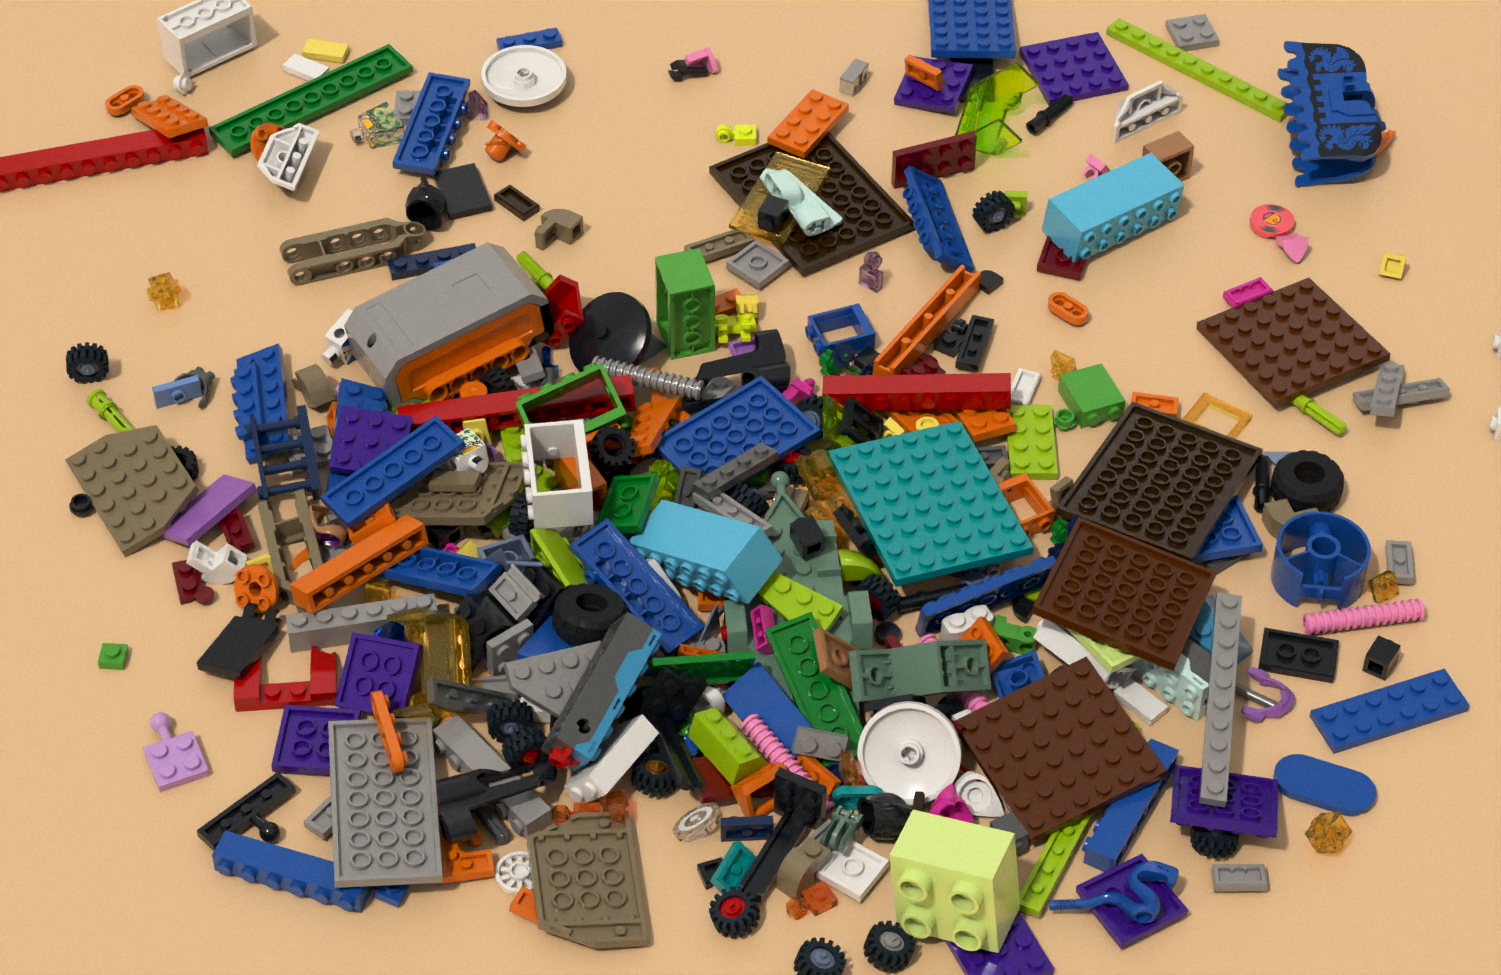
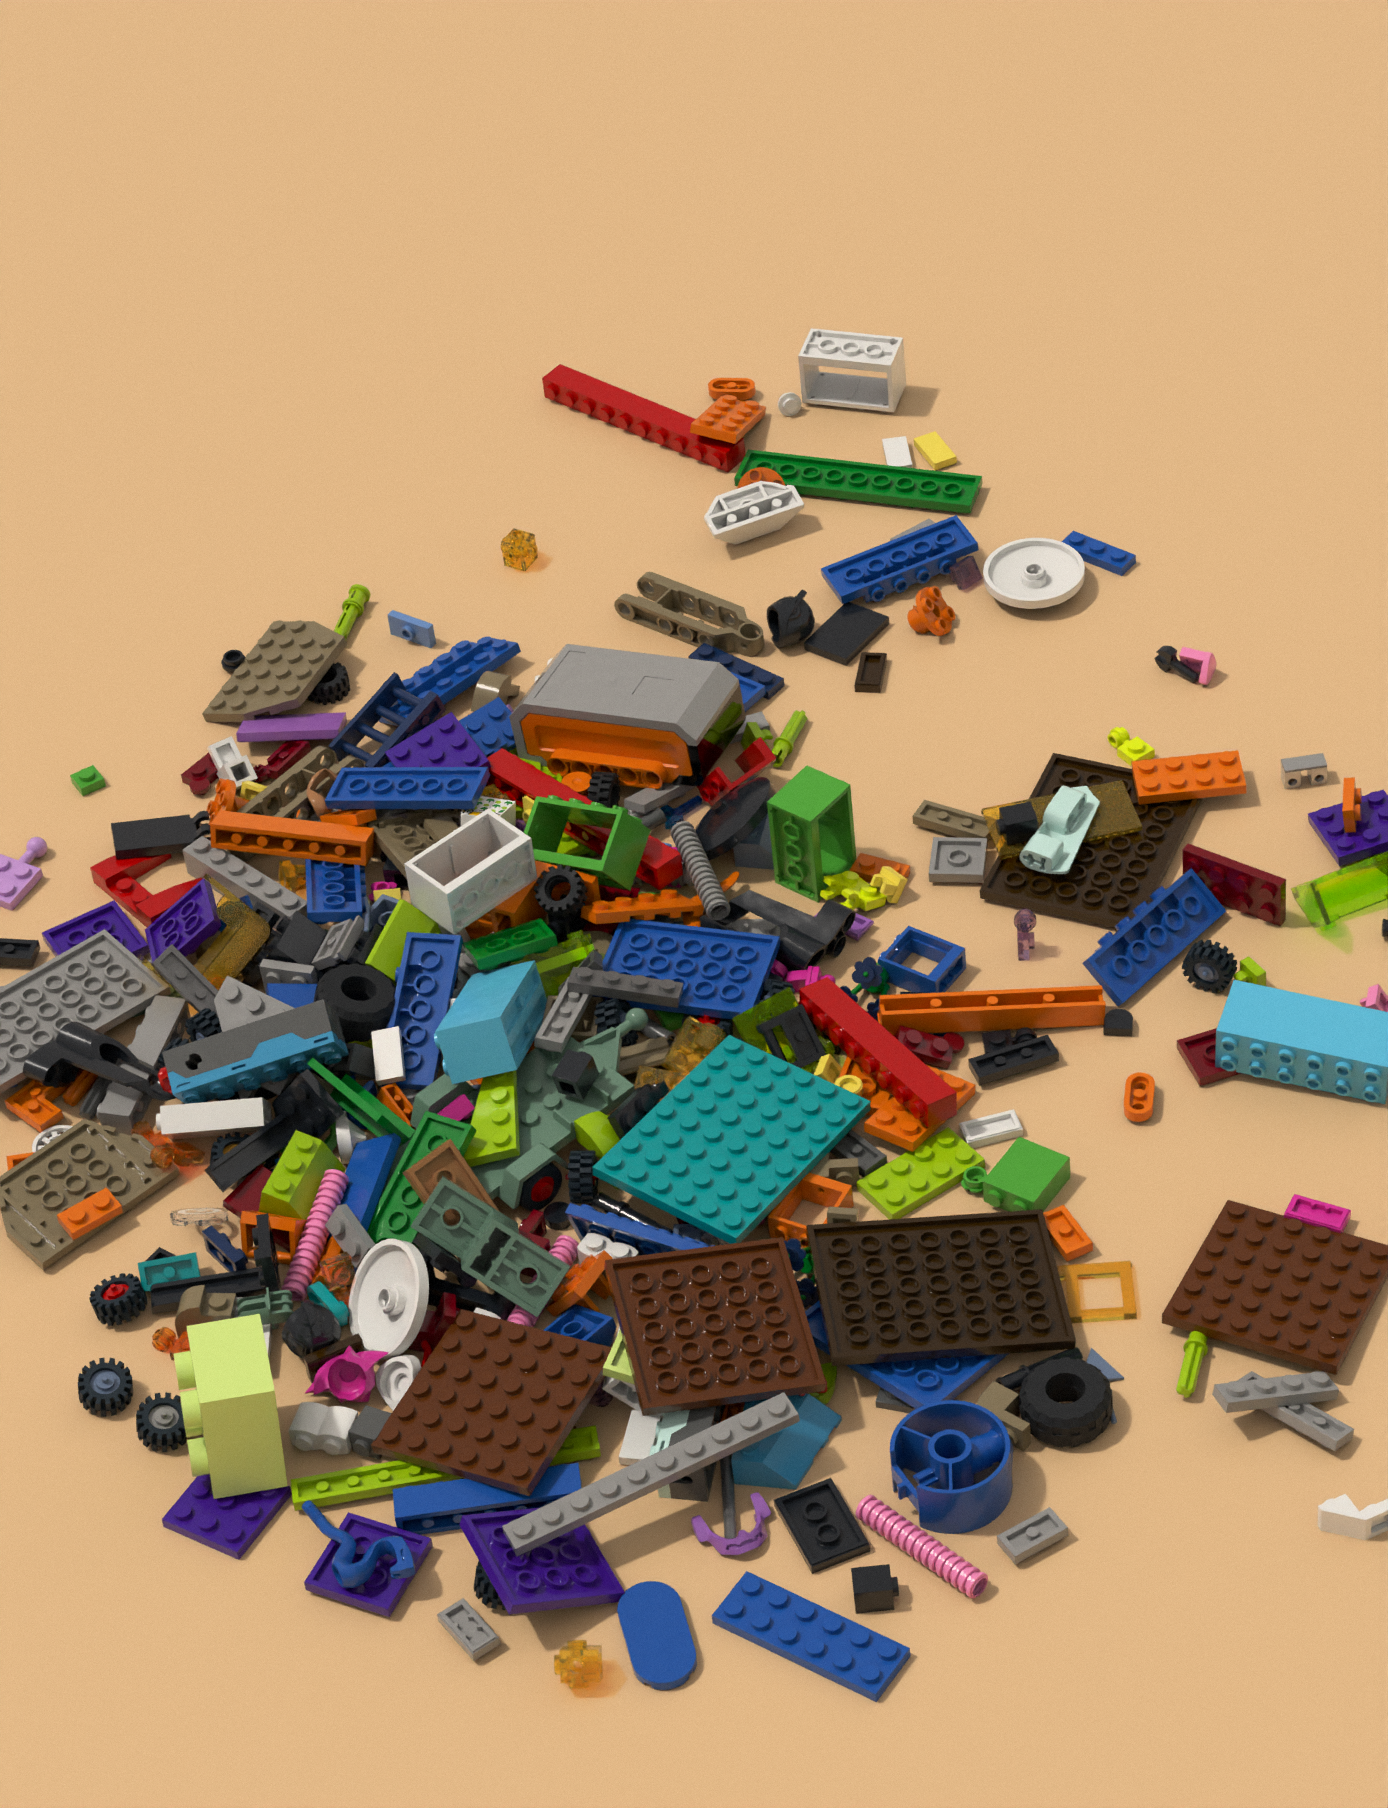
camera: 60 degrees right, 5 degrees down
black wheel [66,342,109,384] -> none
dark grey helmet [174,366,215,409] -> none
clear torso [350,102,404,149] -> none
orange plate [370,690,408,774] -> none
dark tan brick [534,209,584,251] -> none
clear yellow tile [1050,350,1077,381] -> none
clear yellow tile [1366,570,1399,603] -> none
none -> orange plate [57,1187,123,1240]
none -> white tile [371,1026,406,1086]

